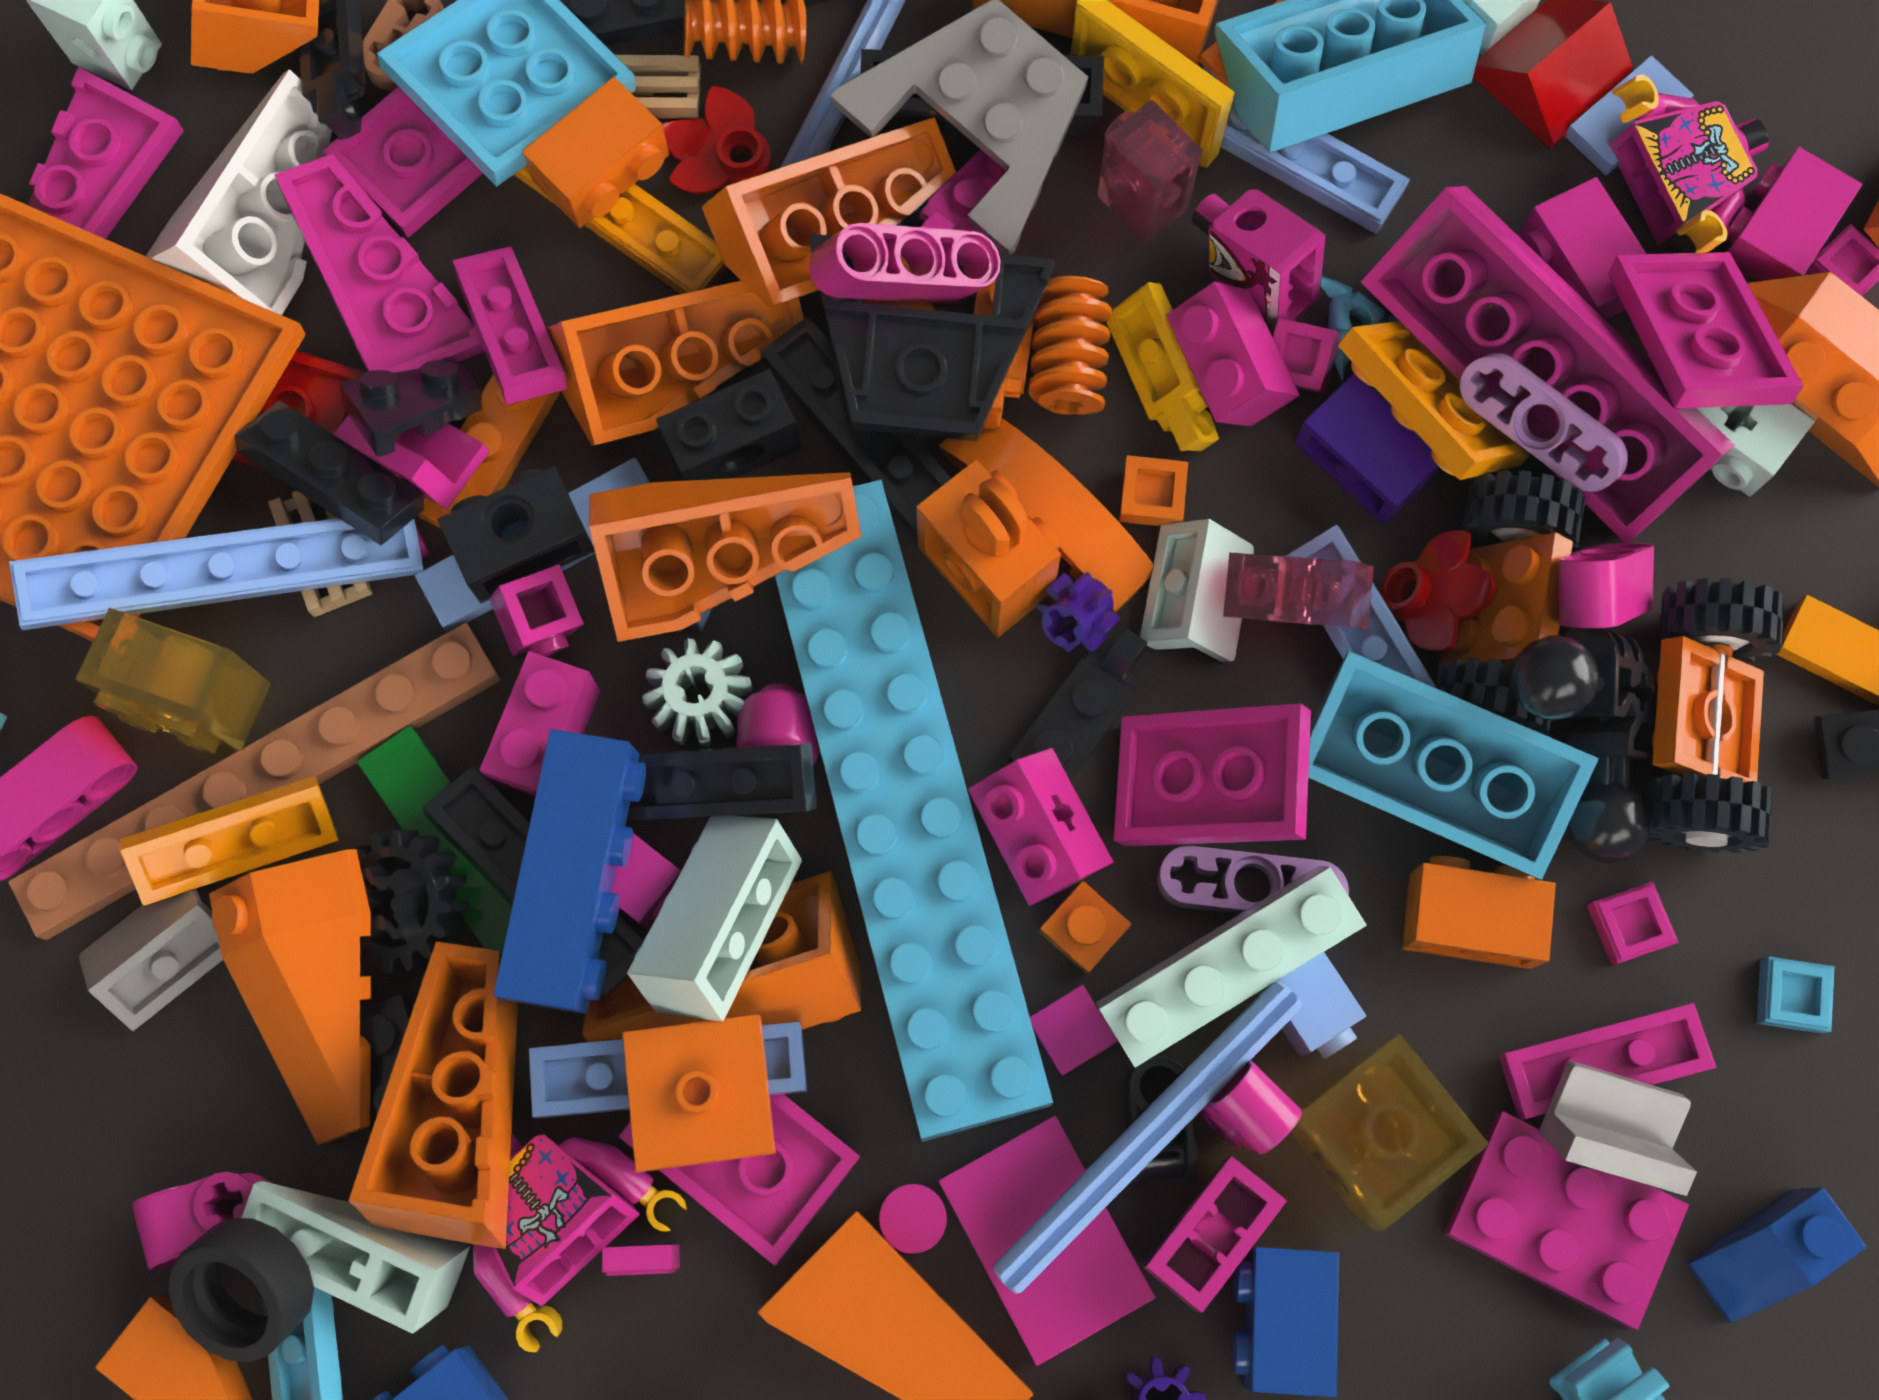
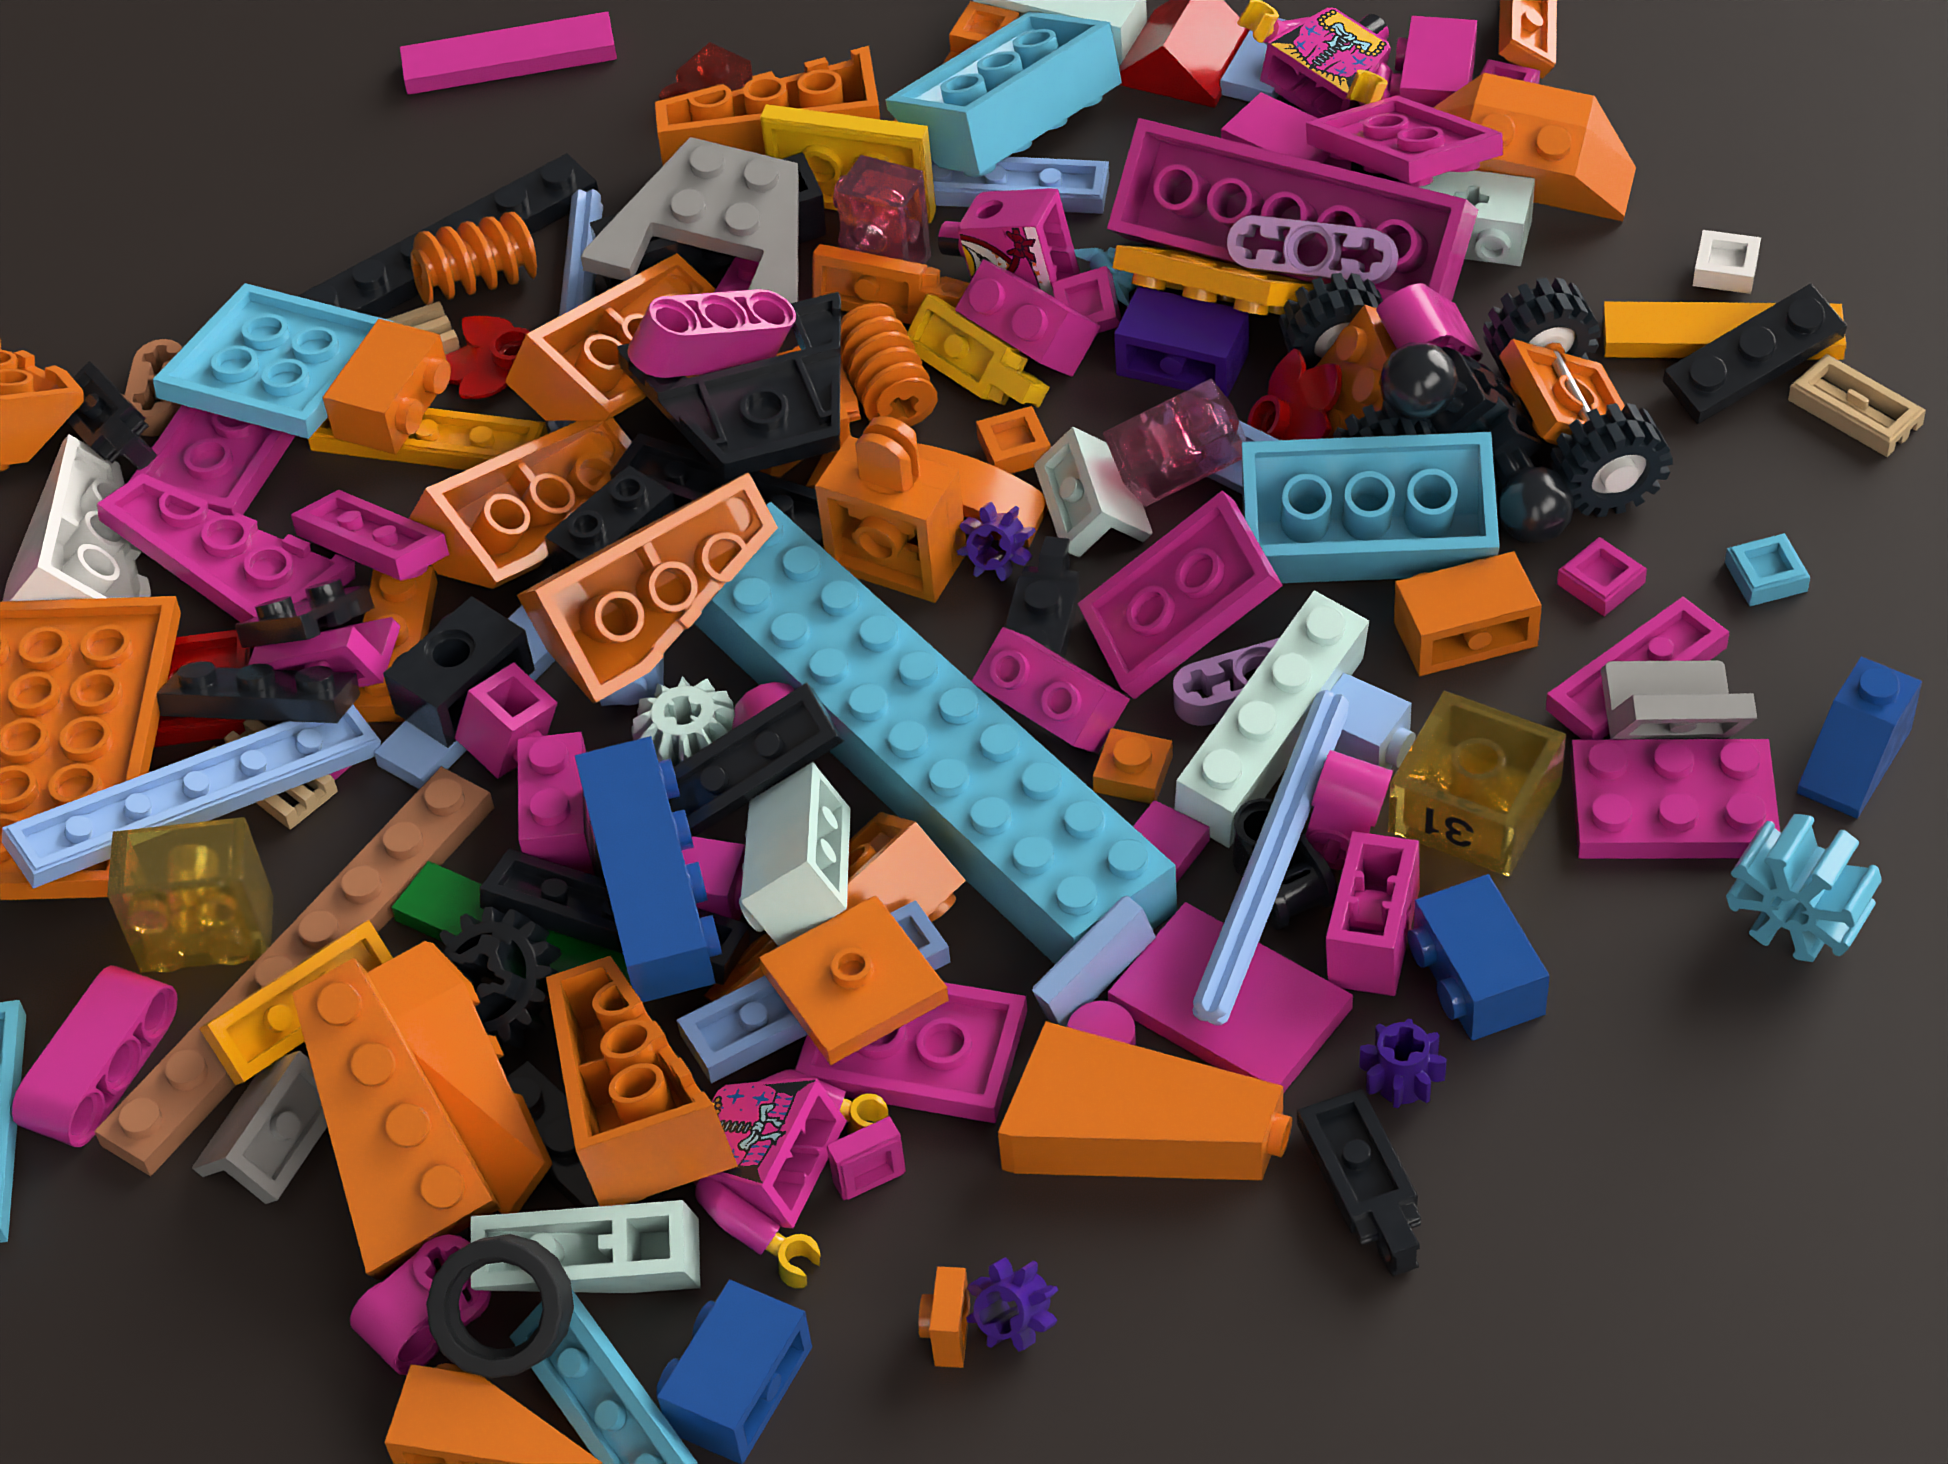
camera: 20 degrees left, 25 degrees down
none -> orange wedge [292,958,501,1280]
none -> orange hinge [812,244,969,324]
none -> light blue tile [1032,895,1156,1027]

